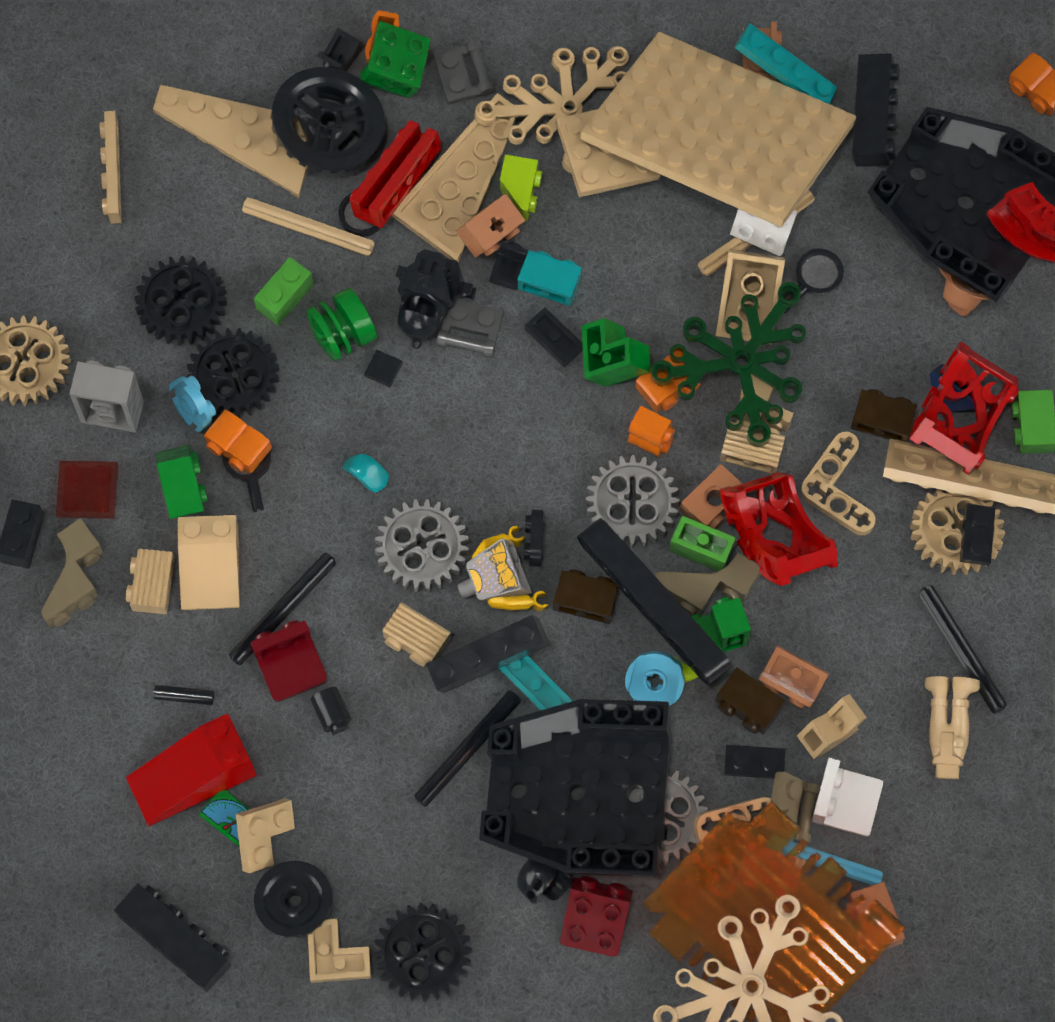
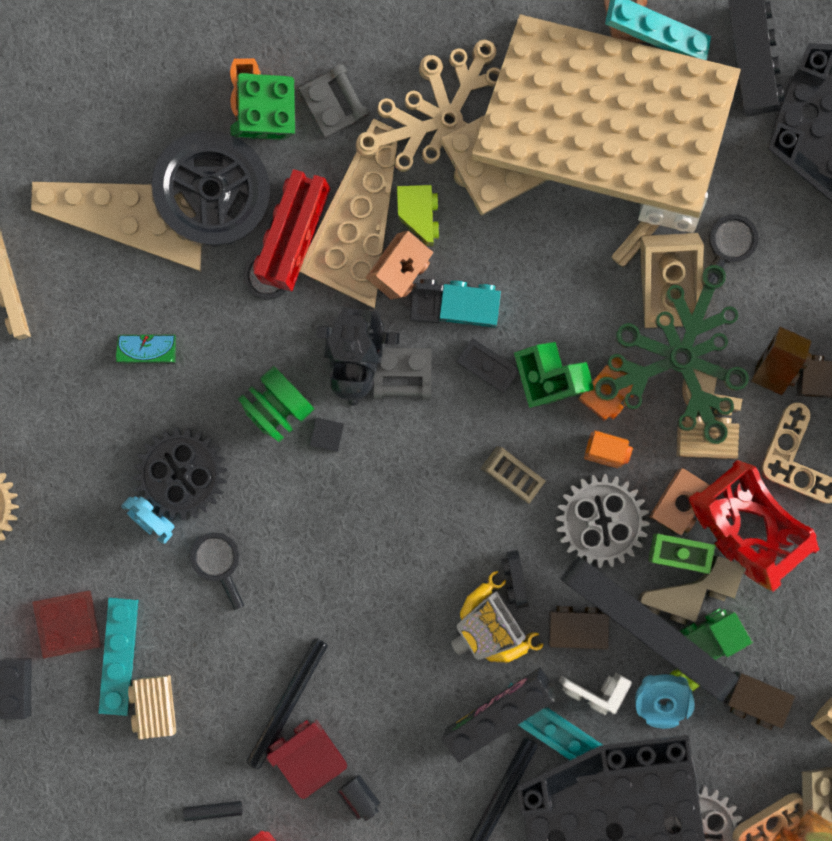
camera: 10 degrees left, 15 degrees up
dark tan arch [41,518,103,628] -> none
light grey brick [69,360,144,433] -> none
black gear [134,256,227,346] -> none
green brick [155,444,208,519] -> none
tan slope [178,515,240,610] -> none
orange brick [203,410,272,474] -> none
tan axle [242,197,375,256] -> none
bright green brick [254,257,314,326] -> none
black bracket [317,28,363,71] -> none
teal hair [342,453,390,493] -> none
light grey gear [375,499,469,592] -> none
tan brick [382,602,451,667] -> none
black plate [724,745,785,779] -> none
nougat bracket [758,645,830,708] -> none
none -> teal plate [98,598,139,716]
none -> slope [116,335,176,363]
none -> dark tan slope [480,446,546,504]
none -> white bracket [559,673,632,715]
none -> dark brown brick [751,327,812,395]

